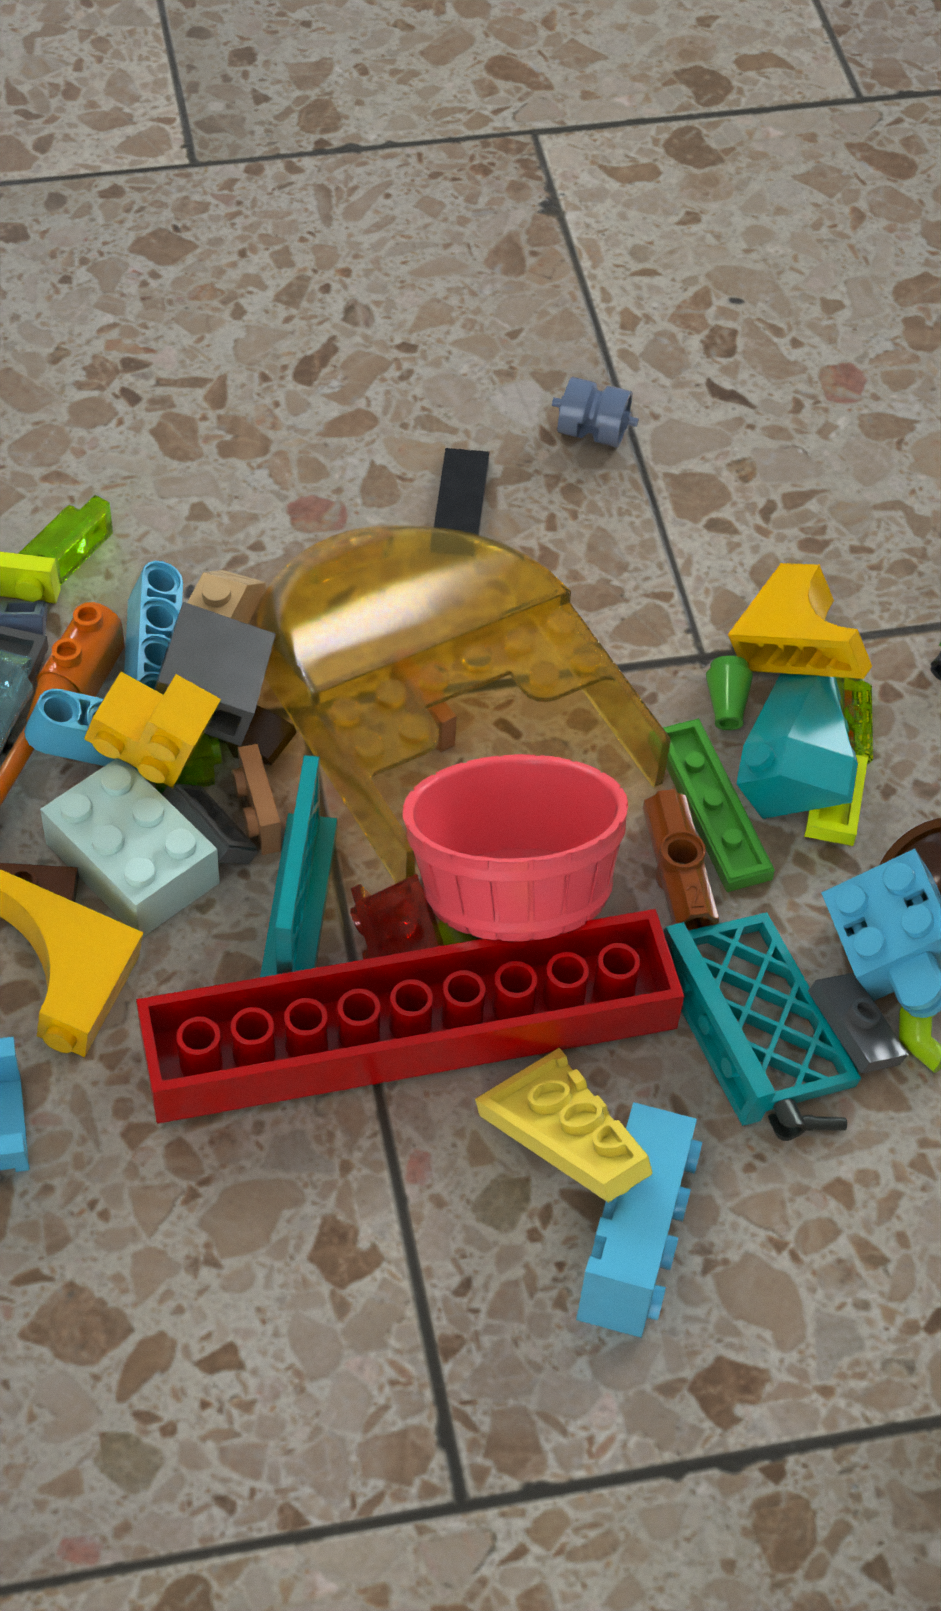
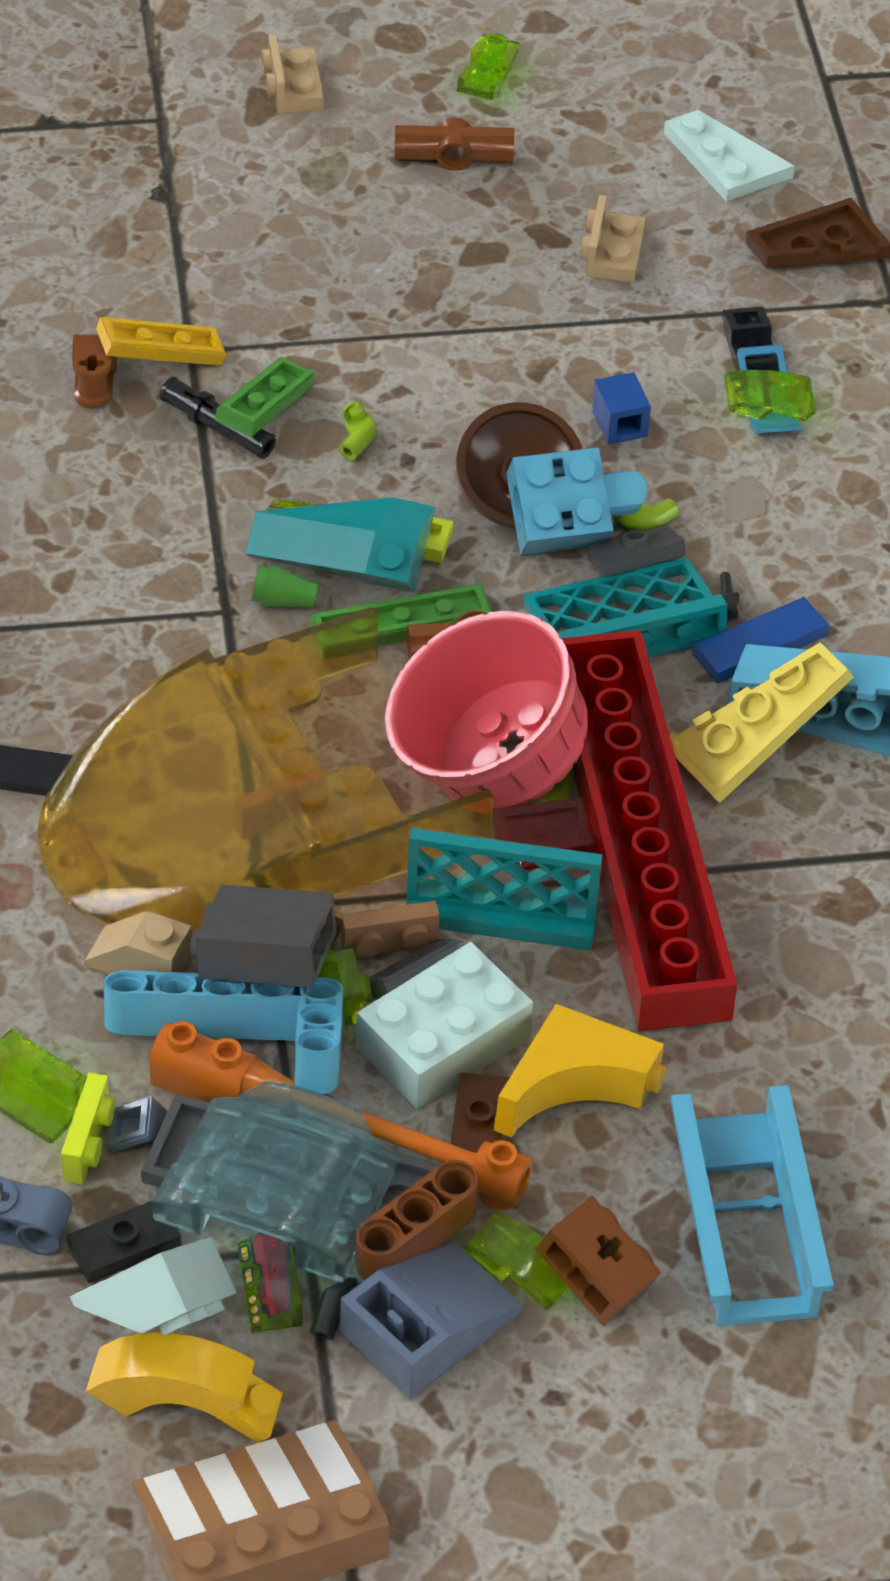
camera: 85 degrees left, 5 degrees down
yellow brick [84,672,221,788] -> none
yellow arch [728,563,872,679] -> none
none -> blue tile [693,597,829,683]

